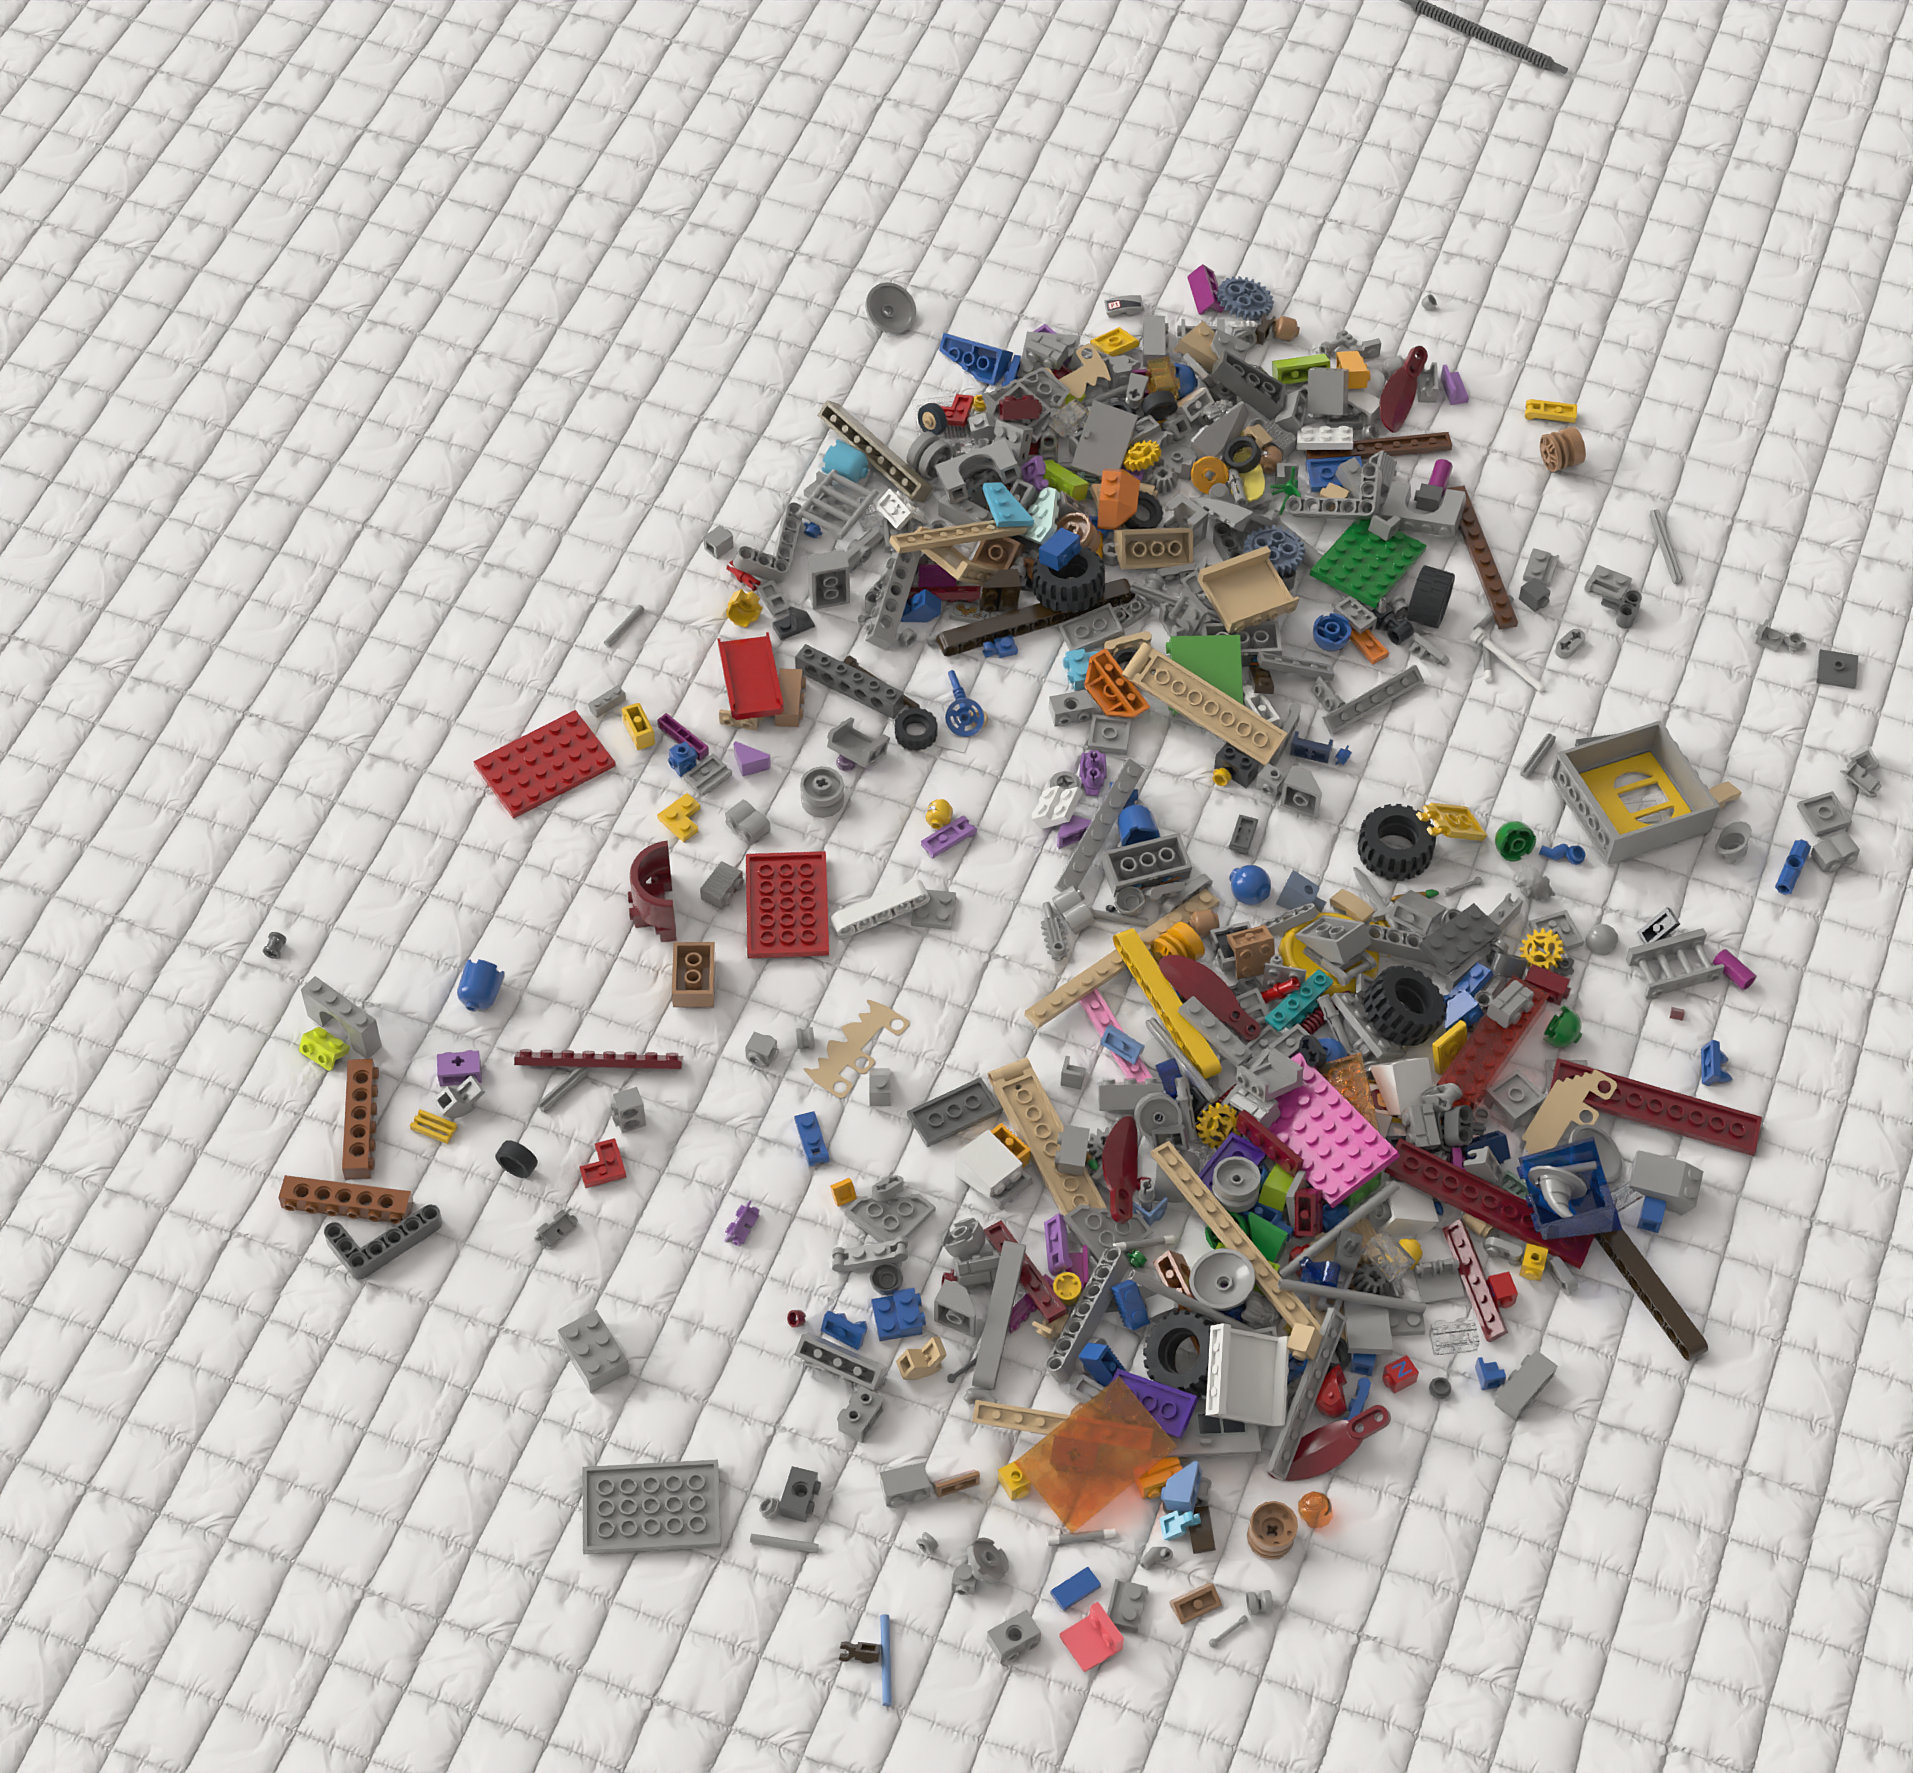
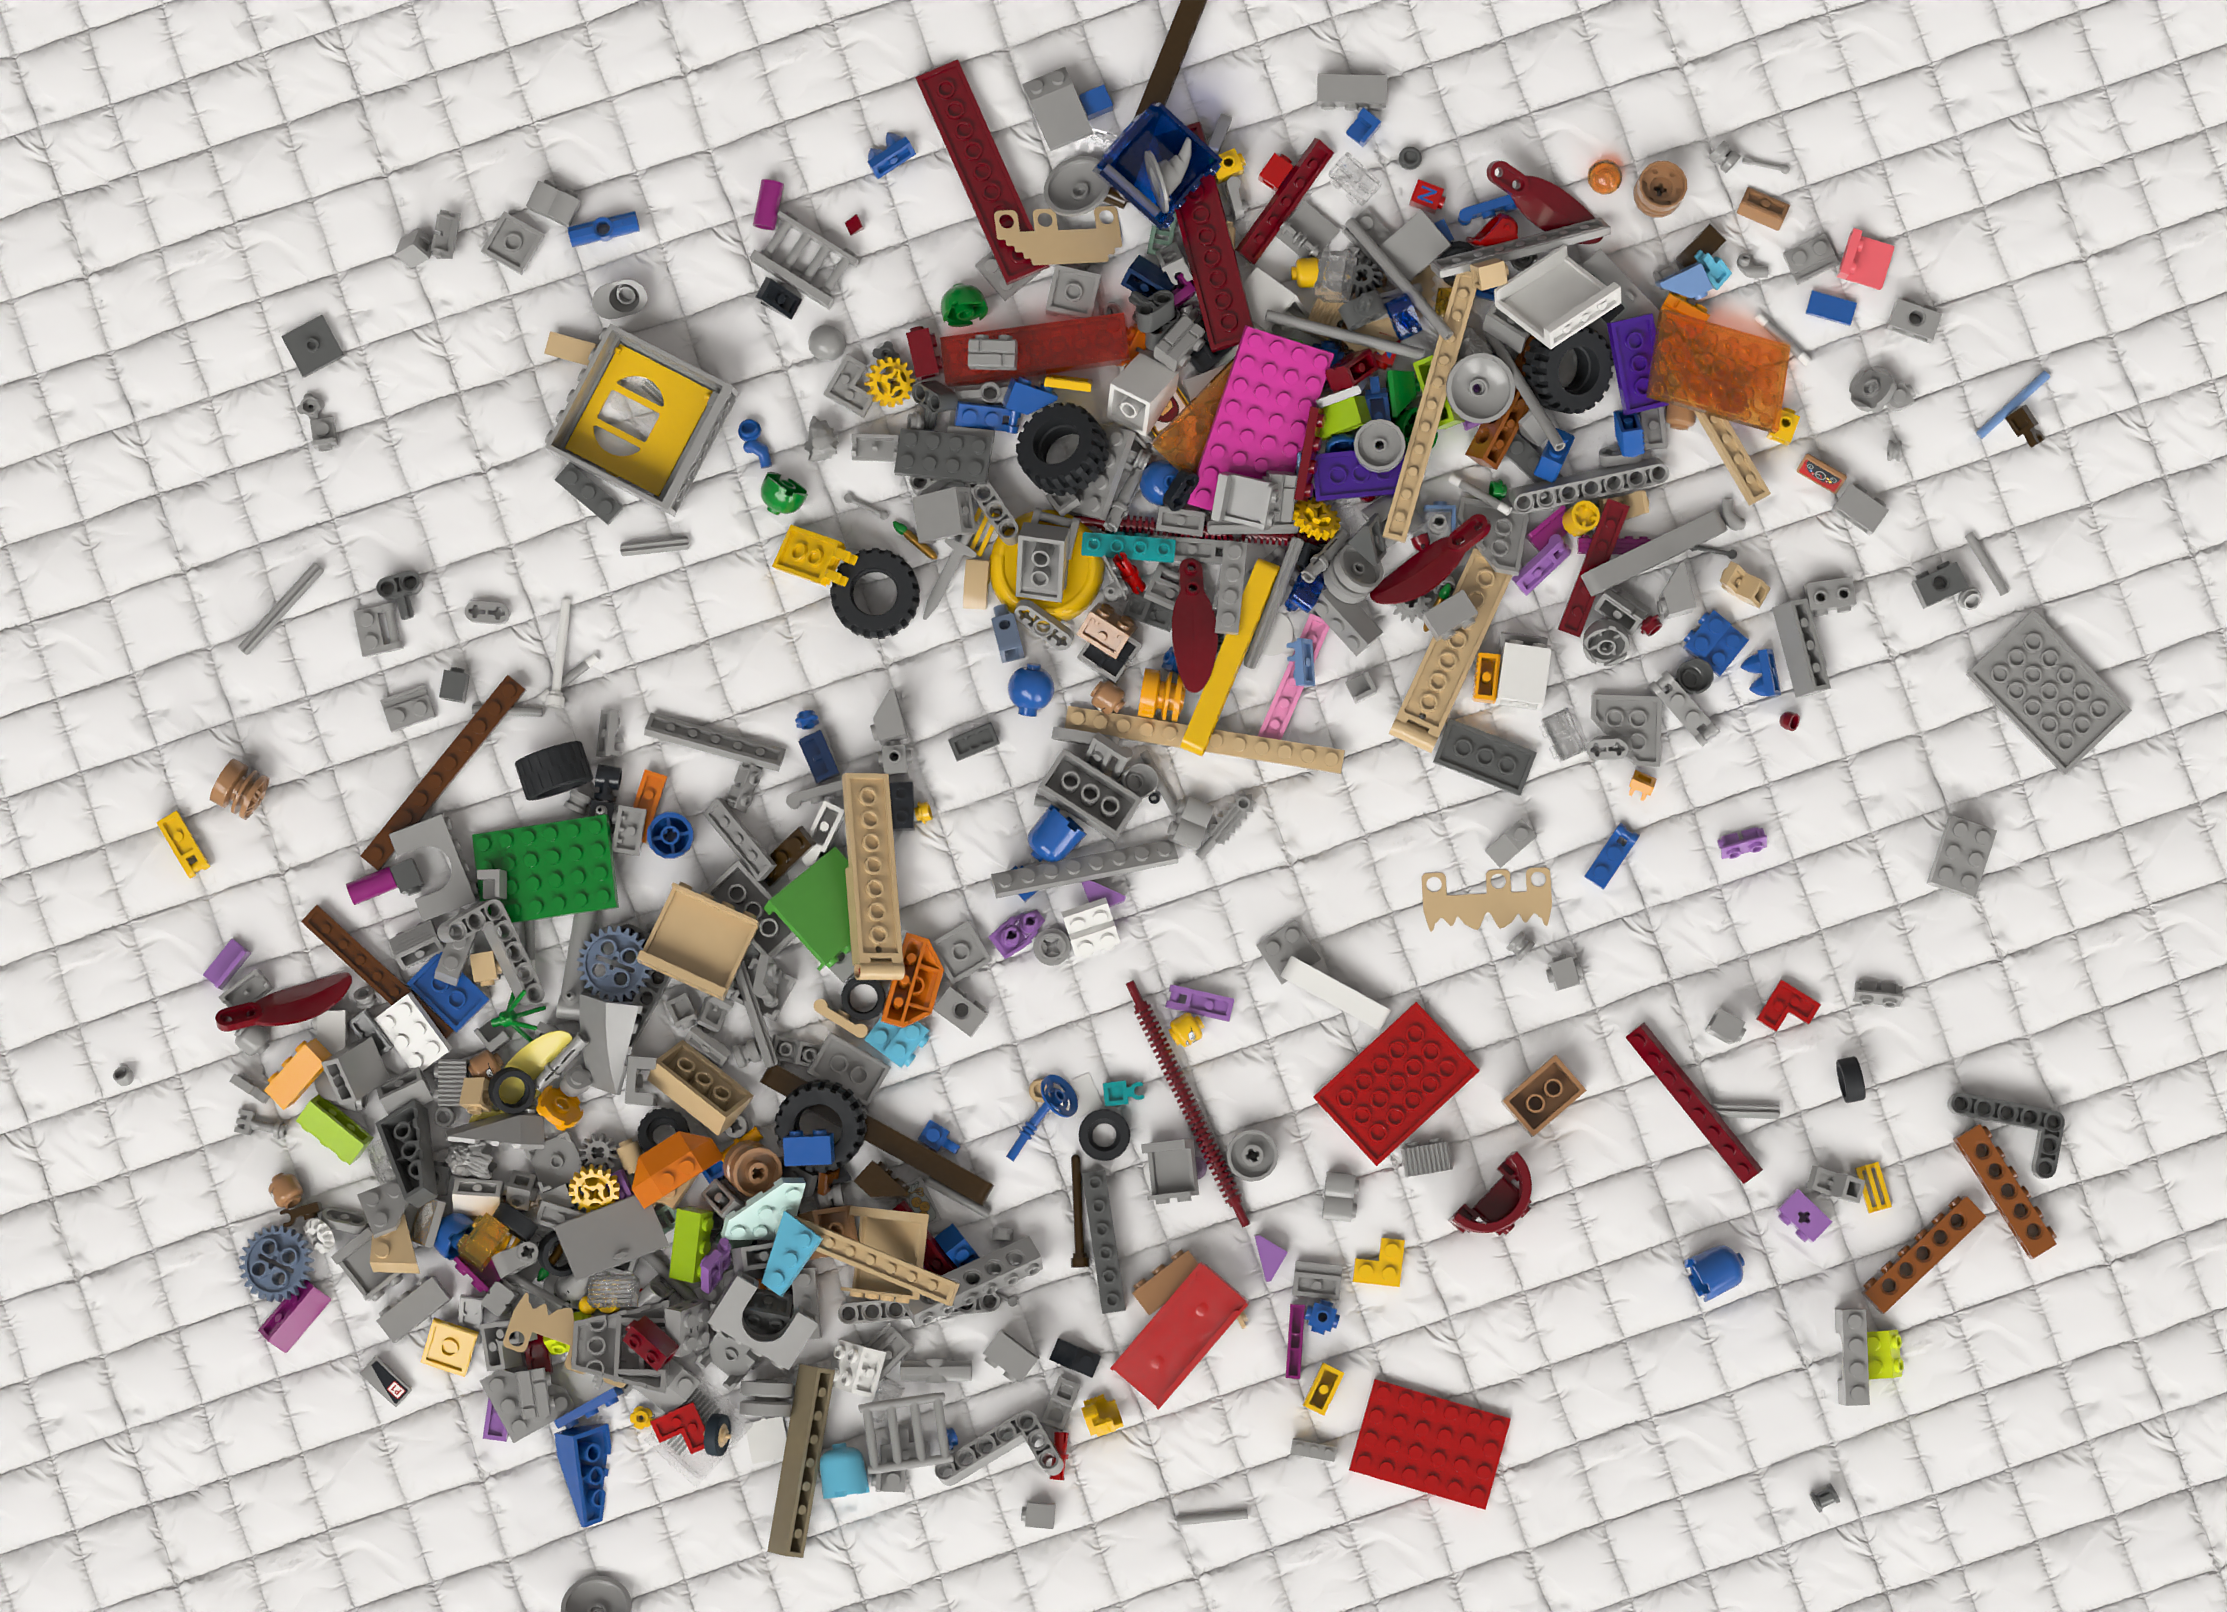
camera: 125 degrees left, 30 degrees up
light grey piece [1421,1083,1462,1113] -> none
none -> light grey bar [525,920,536,972]
none -> teal plate [1103,1081,1144,1107]
none -> dark red hose [1126,980,1250,1228]
none -> clear brick [1539,708,1587,763]

